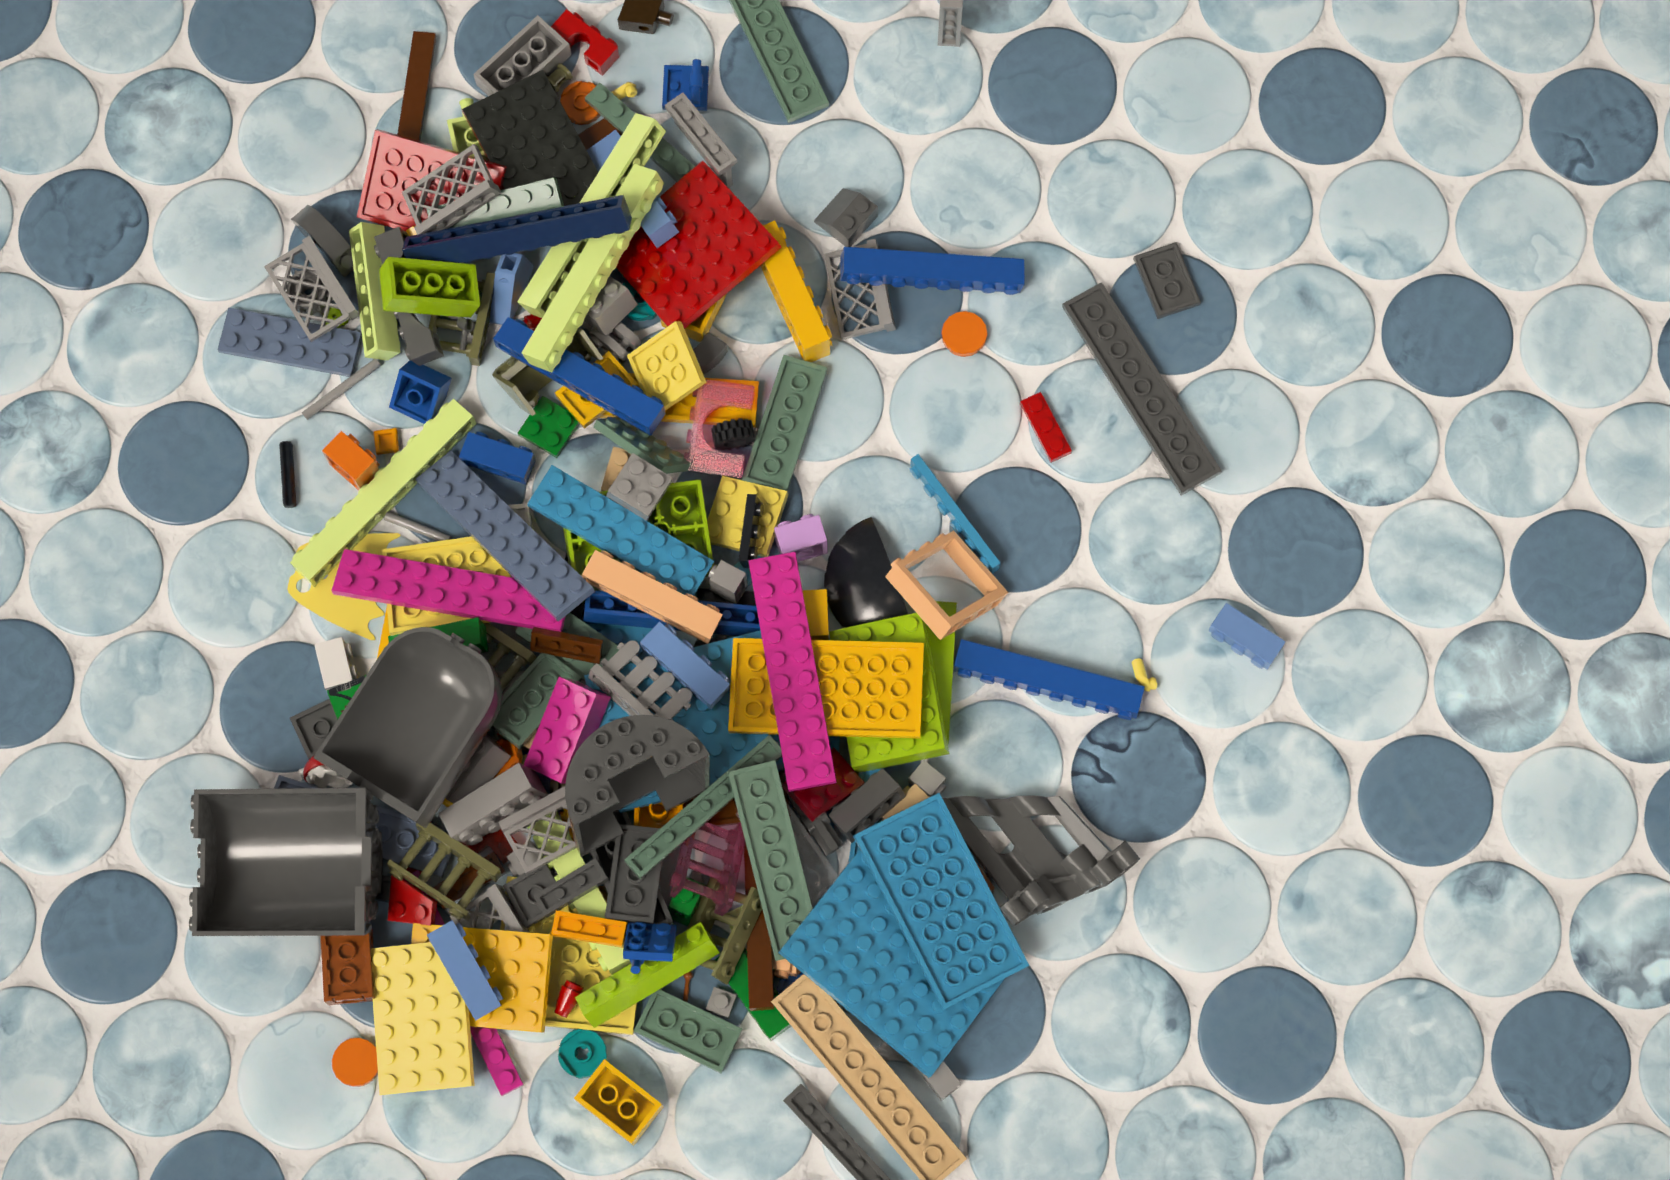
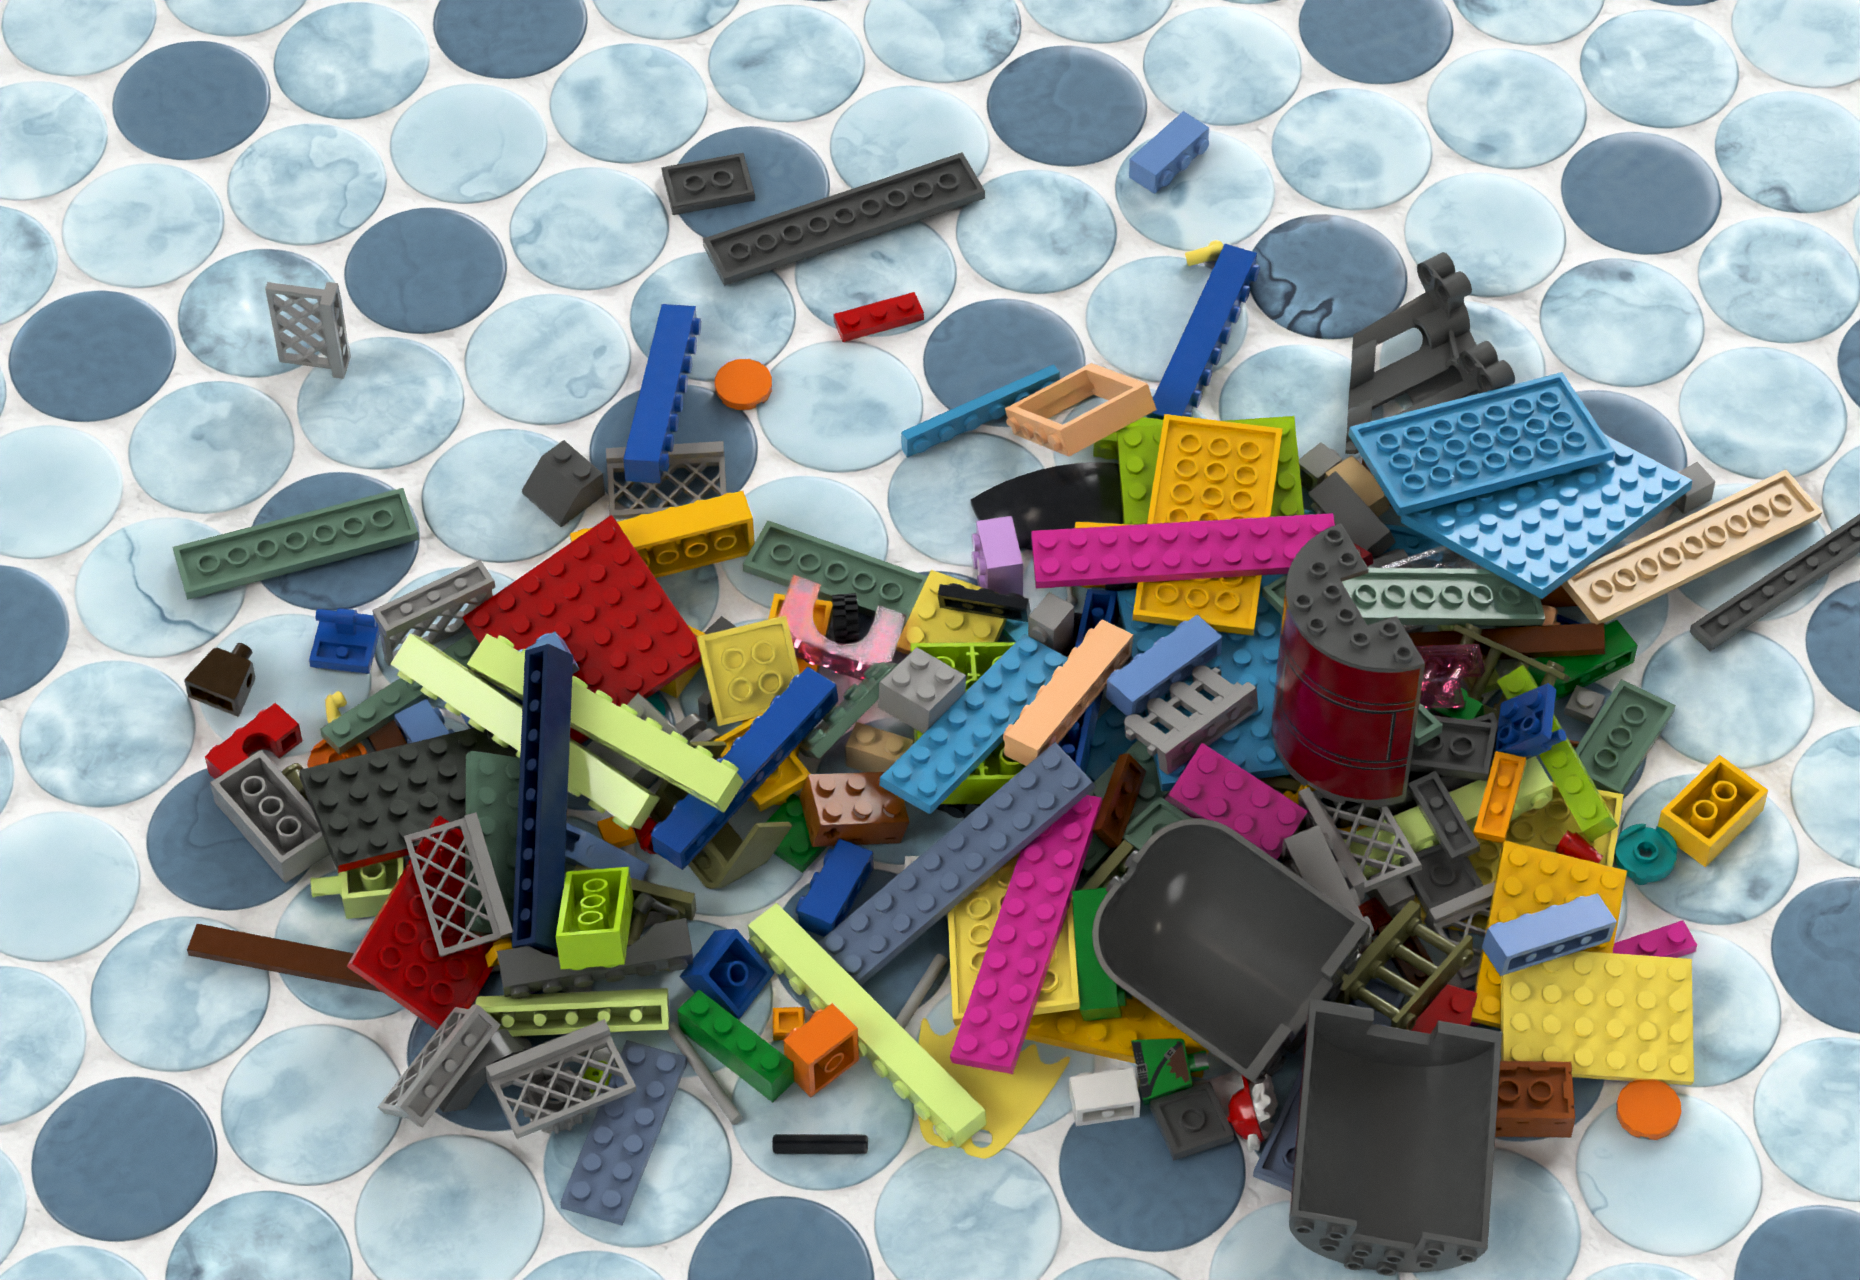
camera: 85 degrees left, 20 degrees down
none -> light grey fence [377,1004,501,1127]
none -> green brick [677,990,794,1103]
none -> dark orange piece [799,772,910,847]

